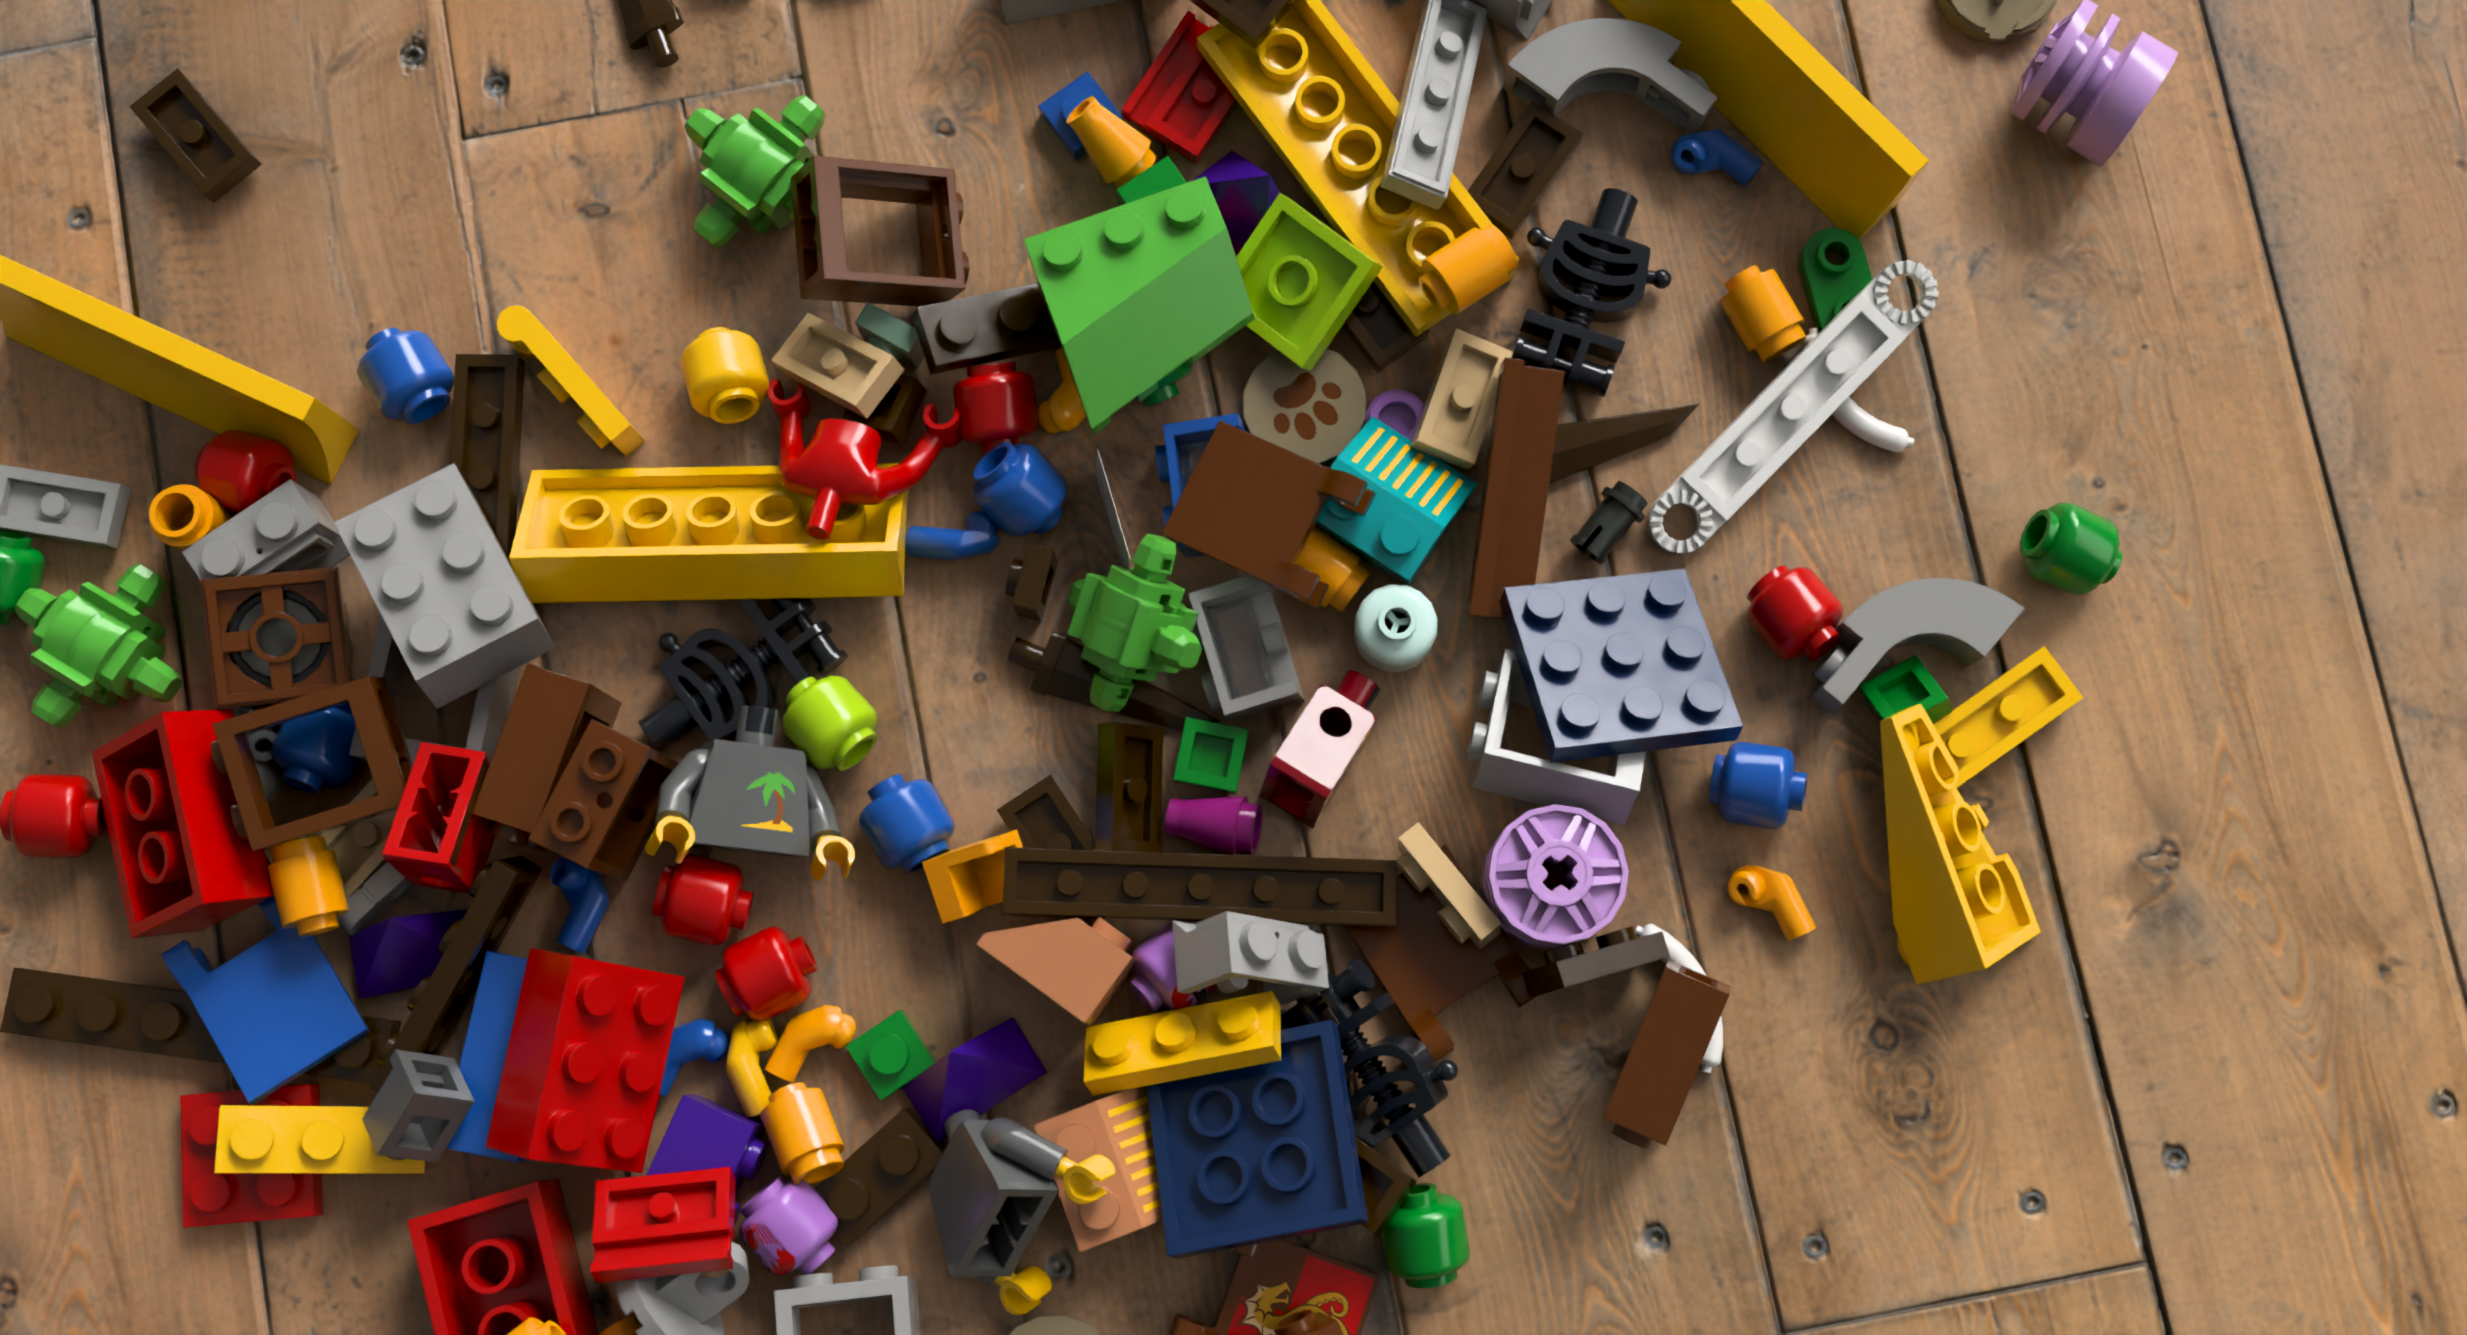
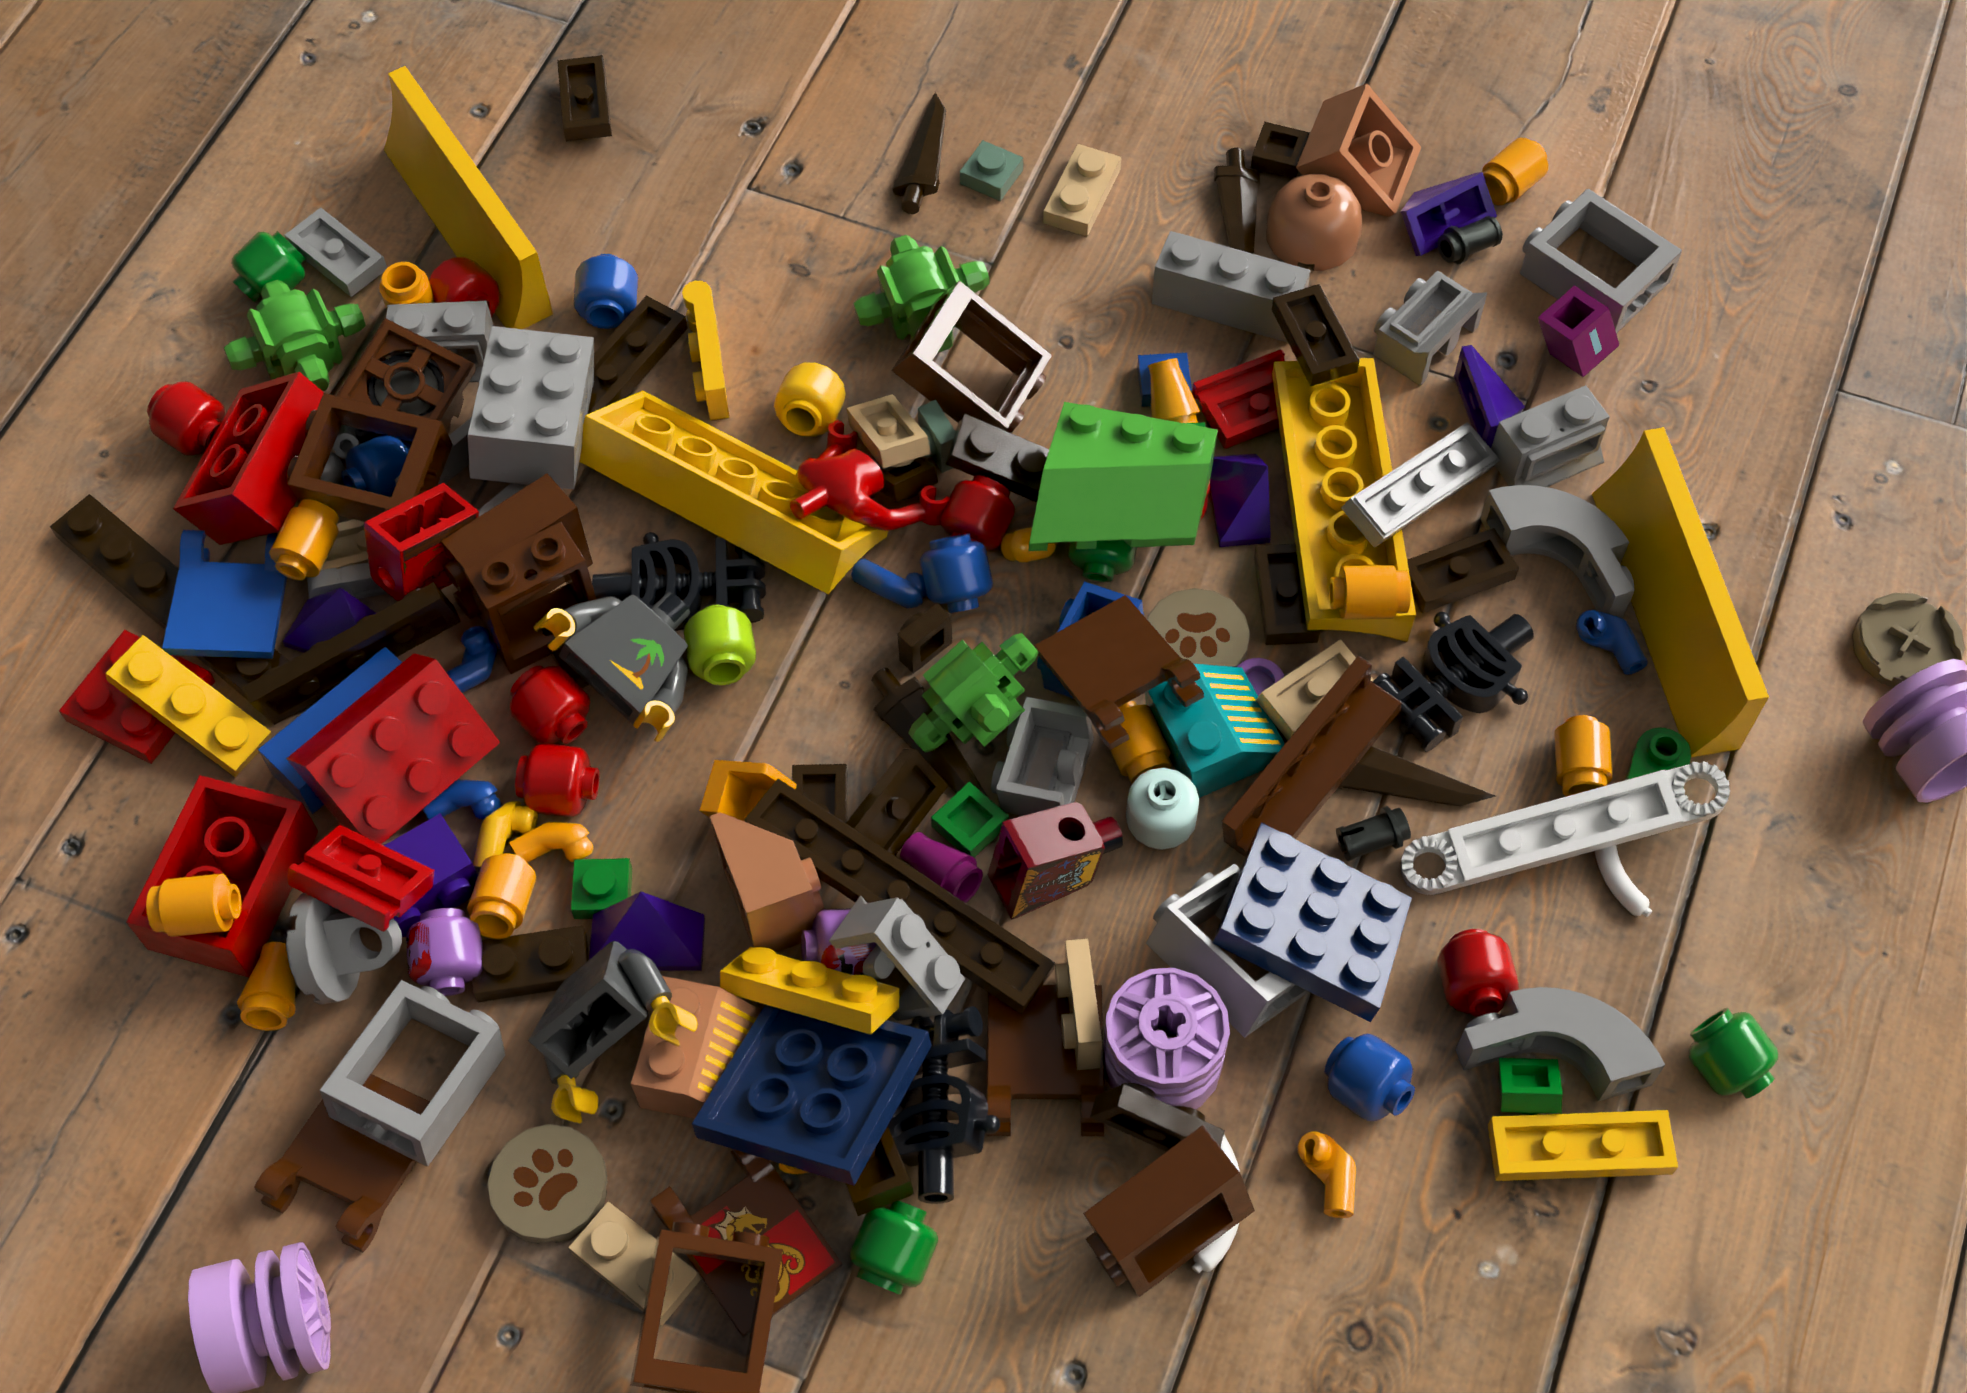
camera: 30 degrees right, 20 degrees down
dark grey brick [362,1049,475,1162] -> none
blue head [859,774,955,874] -> none
white sticker [1095,450,1131,567] -> none
lime plate [1236,193,1383,371] -> none
yellow wedge [1880,703,2041,985] -> none

